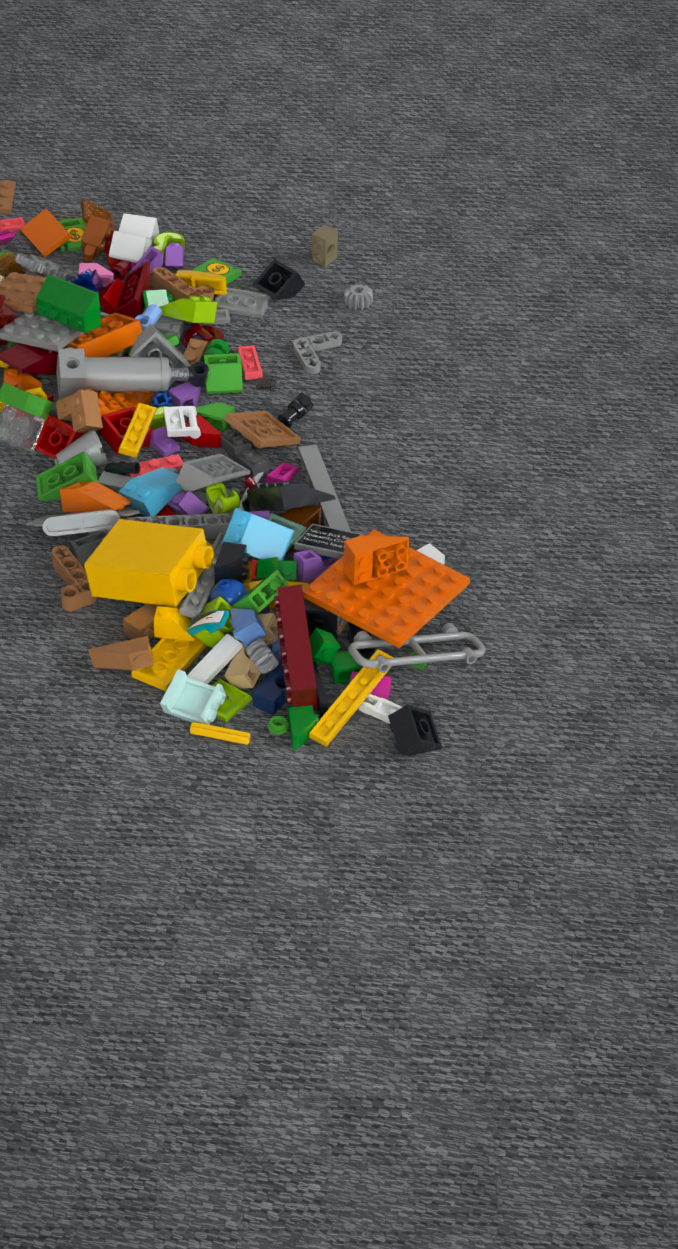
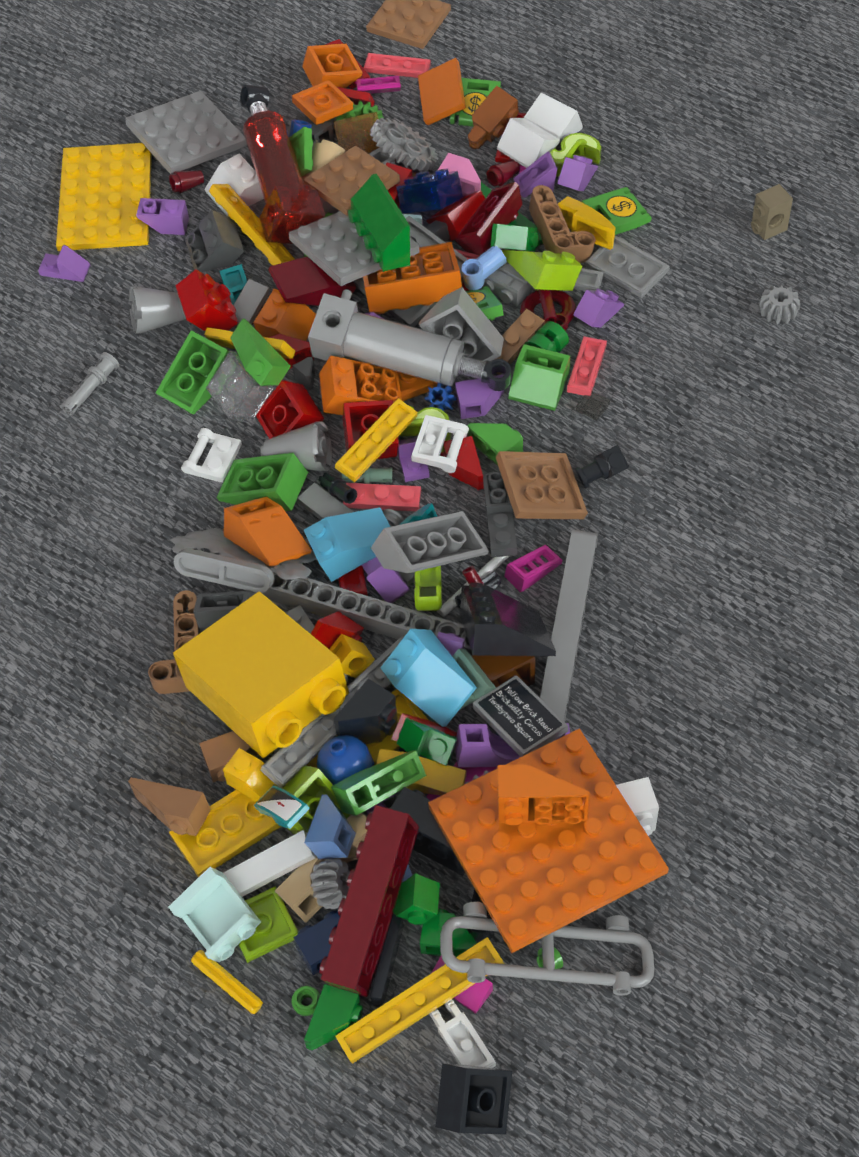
camera: 30 degrees right, 15 degrees up
medium nougat brick [55,390,103,433] -> none
clear orange plate [81,198,115,233] -> none
black slope [252,259,305,300] -> none
light grey beam [293,331,342,374] -> none
none -> white plate [181,428,242,483]
none -> sand green pin [342,467,392,484]
none -> medium lavender slope [573,288,624,328]

